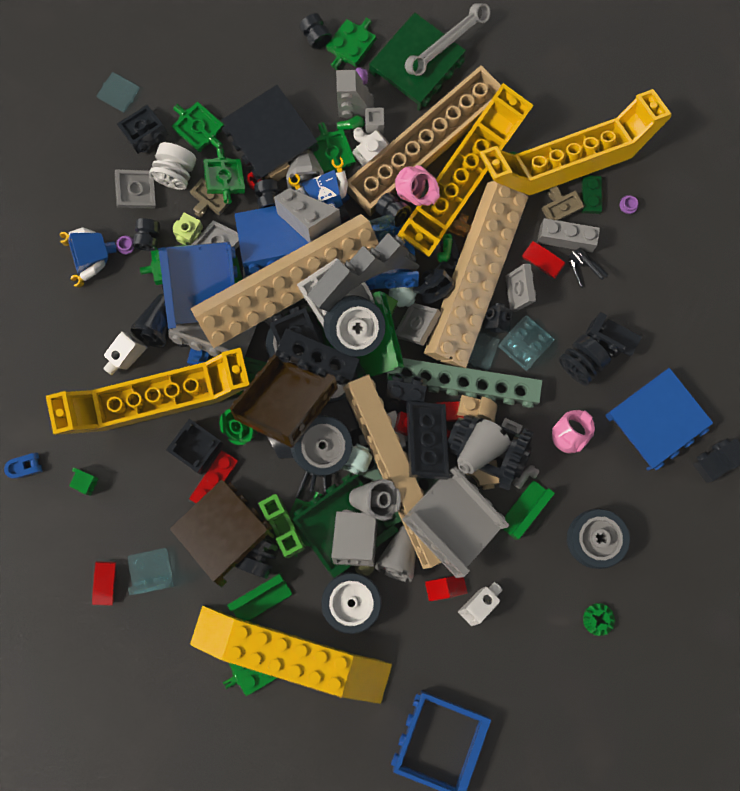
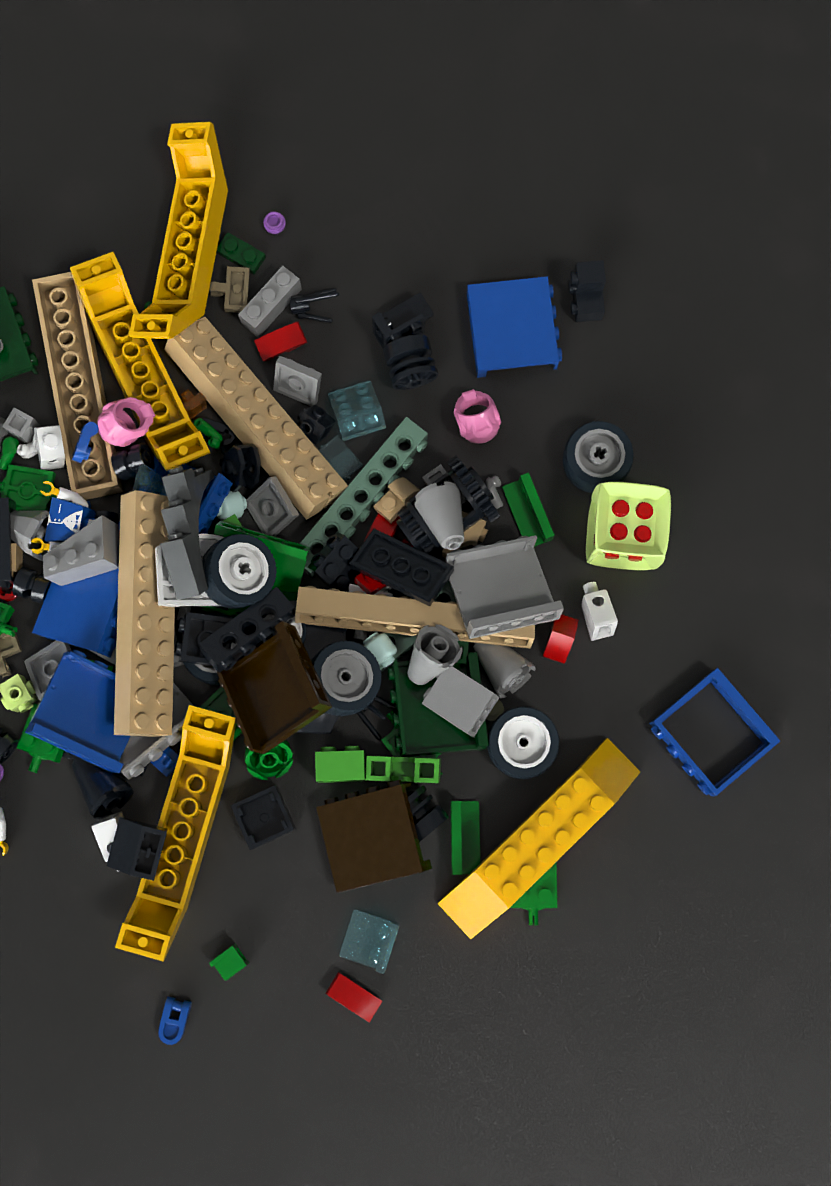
camera: 60 degrees left, 0 degrees up
red plate [189,451,239,503] -> none
green gear [583,603,616,636] -> none
none -> blue plate [72,422,99,463]
none -> black slope [106,817,168,881]
none -> bright green brick [315,746,366,783]
none -> yellowish green piece [586,482,671,570]

